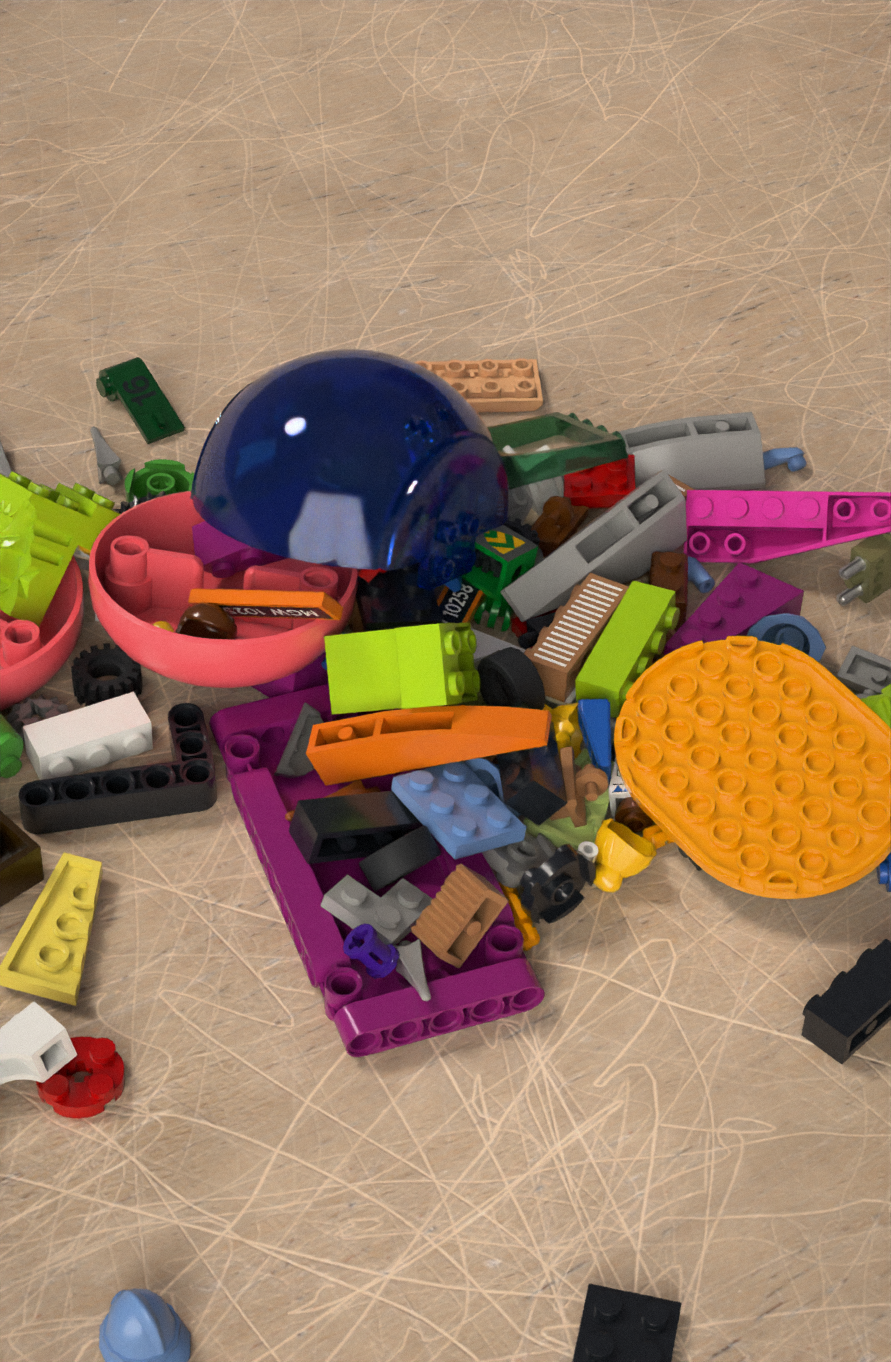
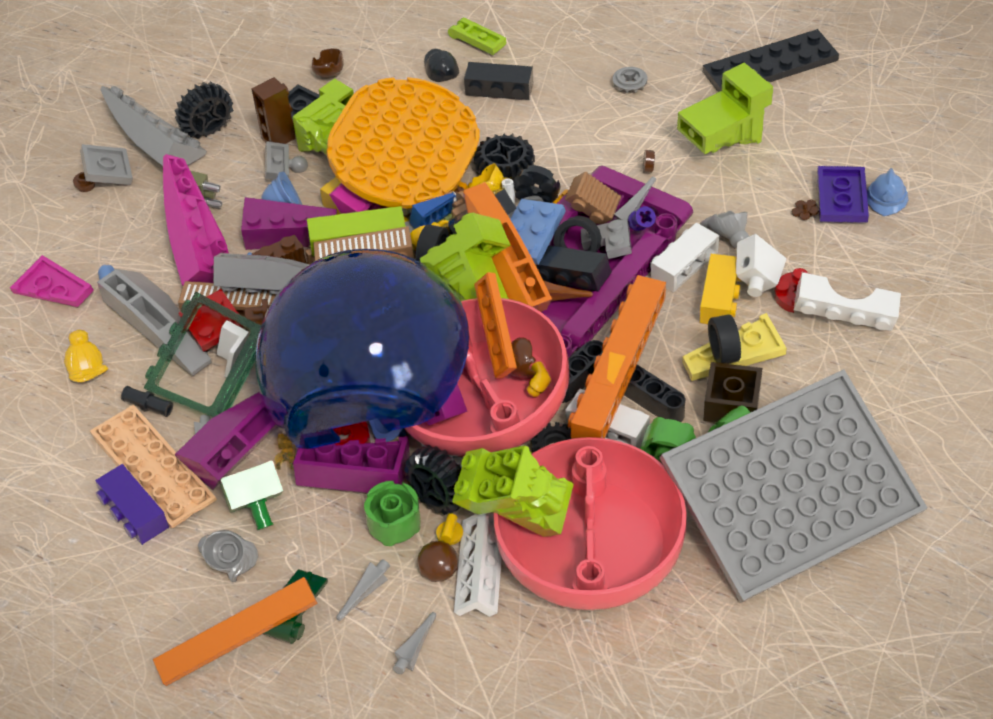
camera: 120 degrees left, 5 degrees up
none -> dark pink wing [10,255,94,307]
none -> yellow hair [64,329,108,382]
none -> dark purple brick [95,464,169,545]
none -> black pin [121,386,173,417]
none -> orange tile [153,577,318,686]
none -> light grey hair [198,530,258,582]
none -> black gear [474,133,535,183]
none -> orange brick [568,275,666,439]
none -> light grey gear [613,67,648,93]
none -> reddish brown tile [643,150,655,173]
none -> white brick [650,223,719,293]
none -> lime brick [677,62,773,154]
none -> yellow brick [699,253,742,324]
none -> light grey hair [700,211,749,248]
none -> black tyre [708,314,741,364]
none -> white torso [736,234,786,297]
none -> reddish brown plant [791,199,819,220]
none -> dark purple plate [817,166,869,223]

